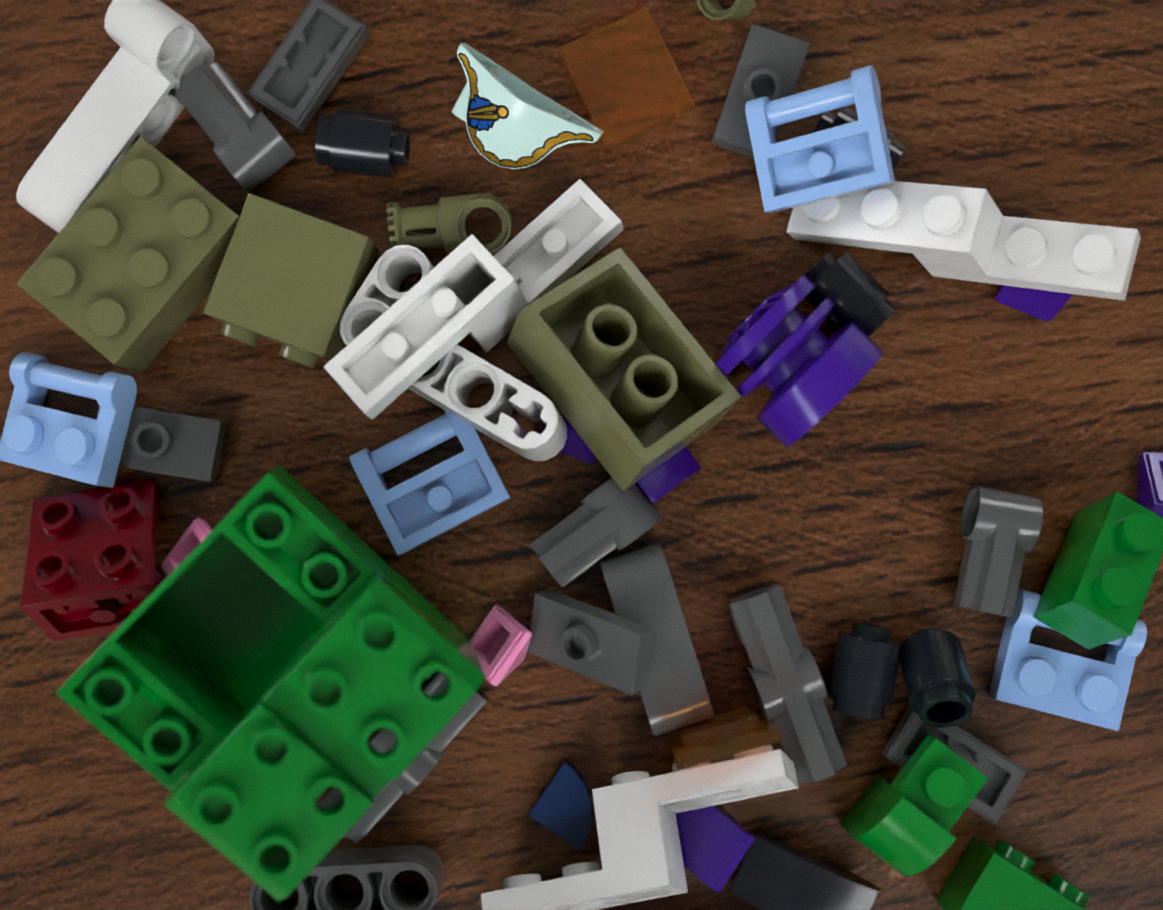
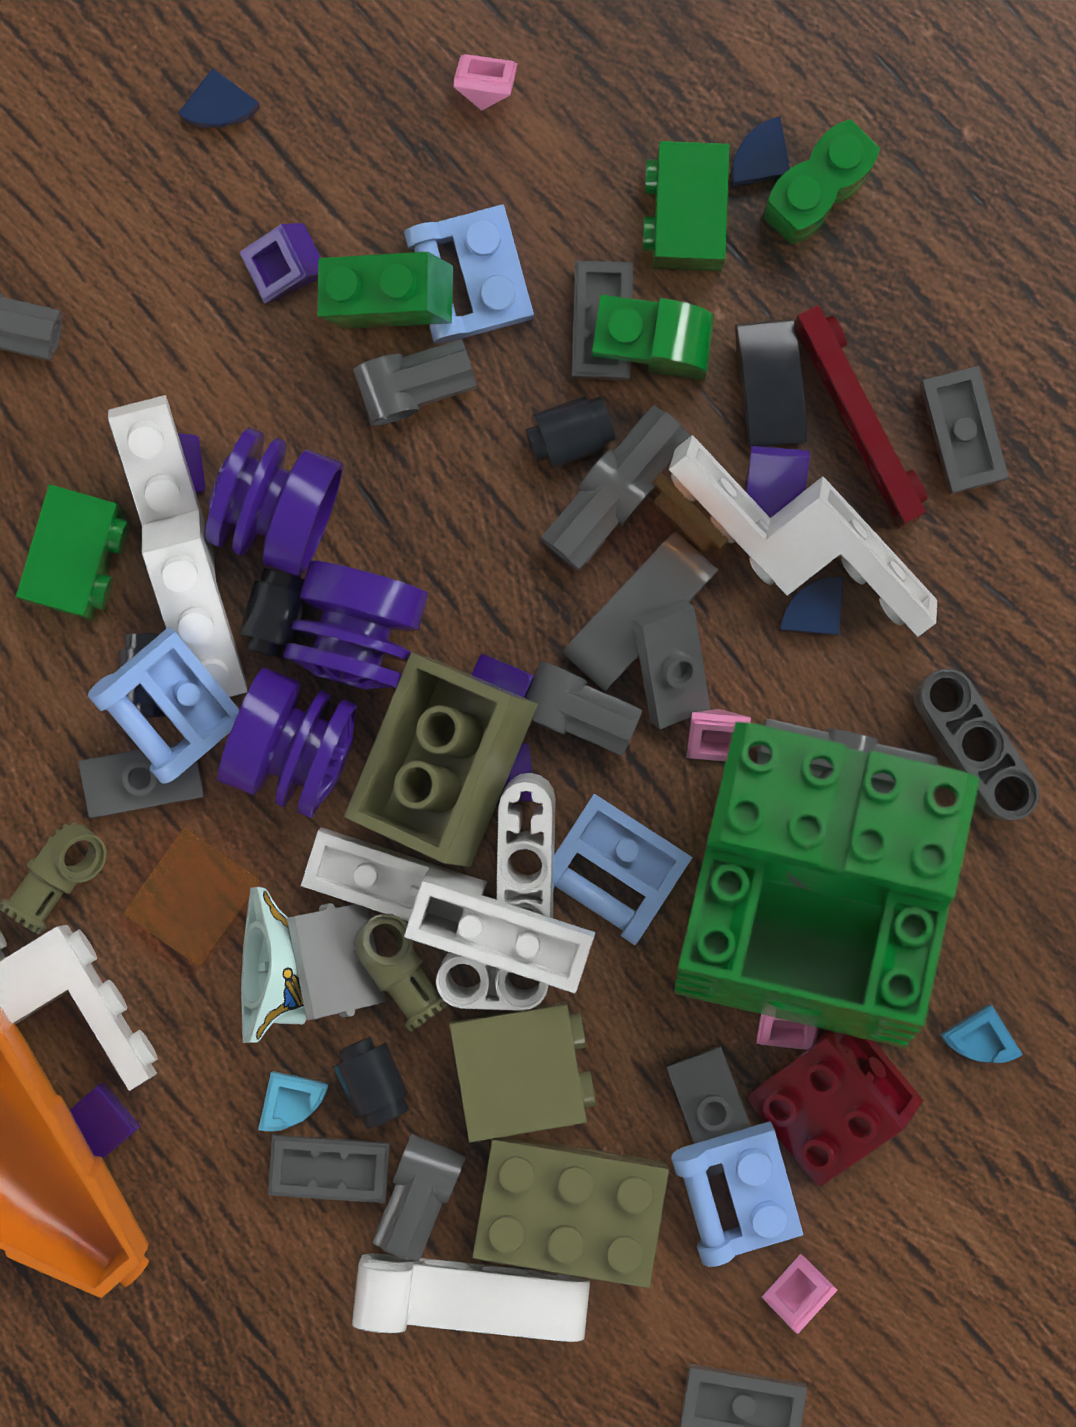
camera: 125 degrees left, 0 degrees up
black brick [899,628,976,728] -> none
none -> green brick [16,484,129,621]
none -> dark purple wheel [205,427,344,578]
none -> dark purple wheel [217,667,358,818]
none -> medium azure tile [258,1071,330,1131]
none -> light grey piece [287,903,386,1020]
none -> dark azure tile [939,1004,1023,1063]

